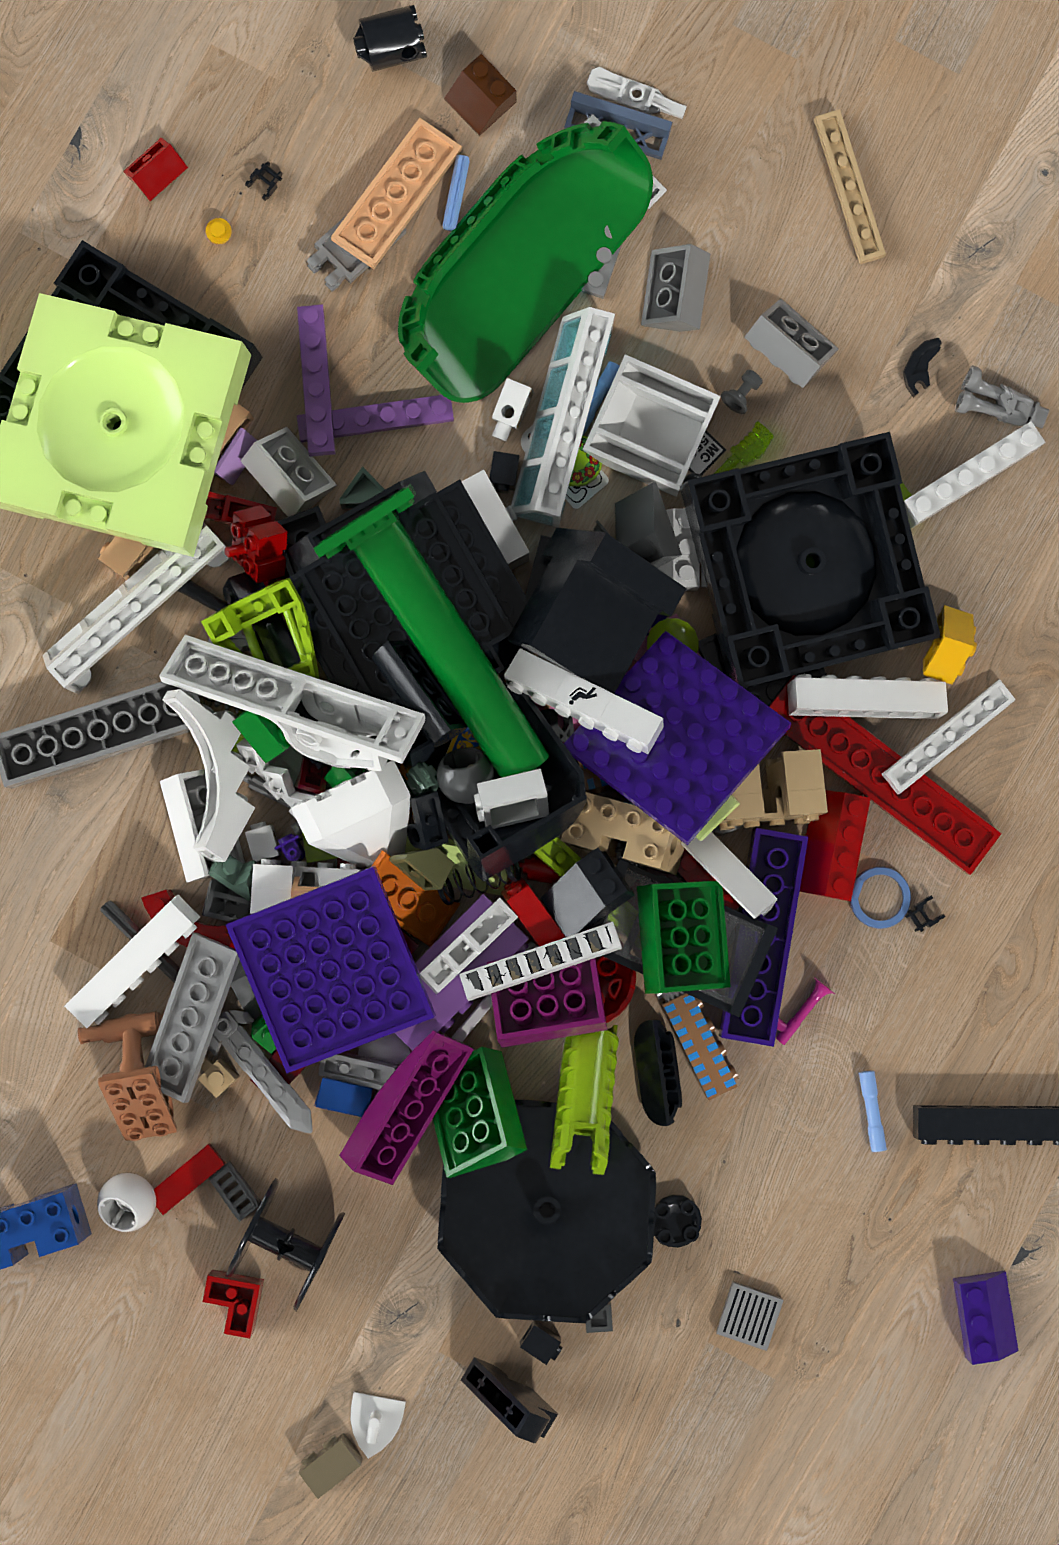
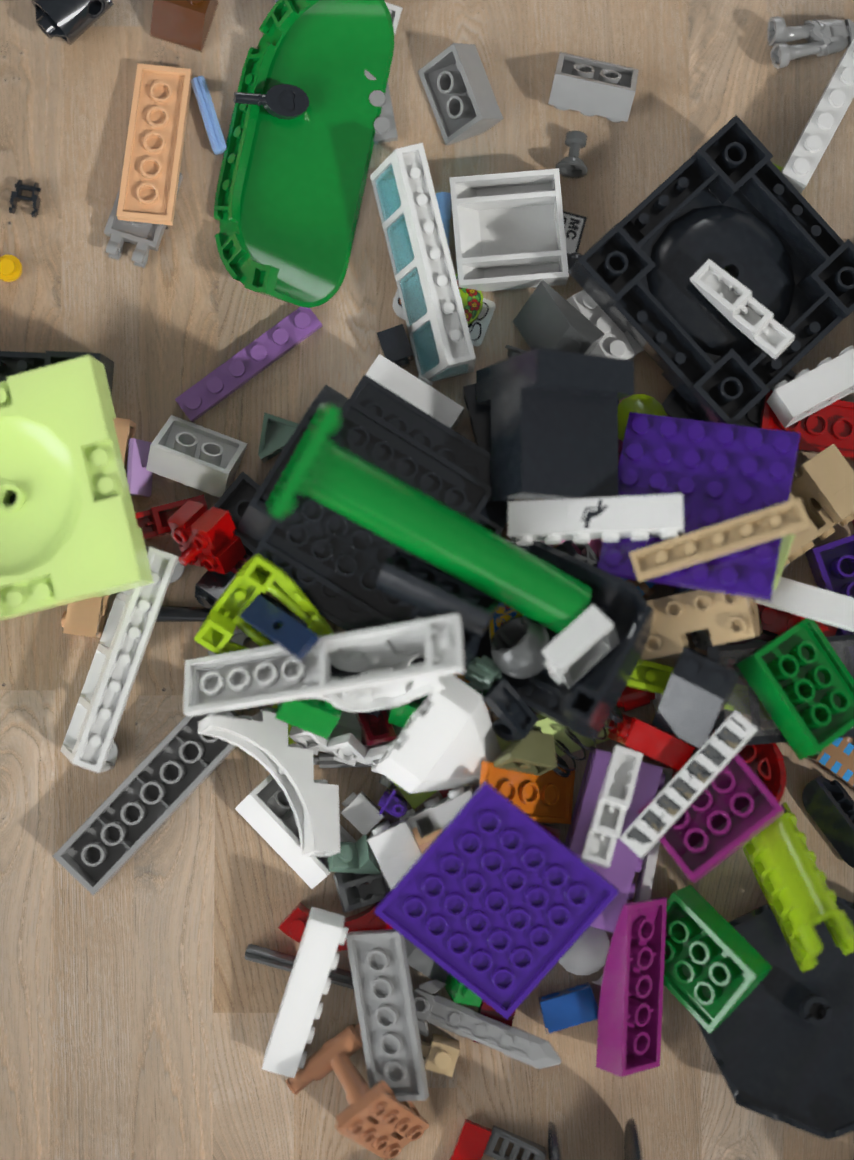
camera: 25 degrees left, 0 degrees up
medium lavender plate [297,304,335,457] -> none
light grey plate [319,1052,399,1090] -> none
white torso [492,378,534,441] -> none
clear neon green piece [713,421,774,474] -> none
black piece [903,338,942,398] -> none
none -> black piece [233,84,309,120]
none -> dark blue tile [240,595,320,661]
none -> tan plate [629,498,810,582]
none -> white slope [690,259,795,360]

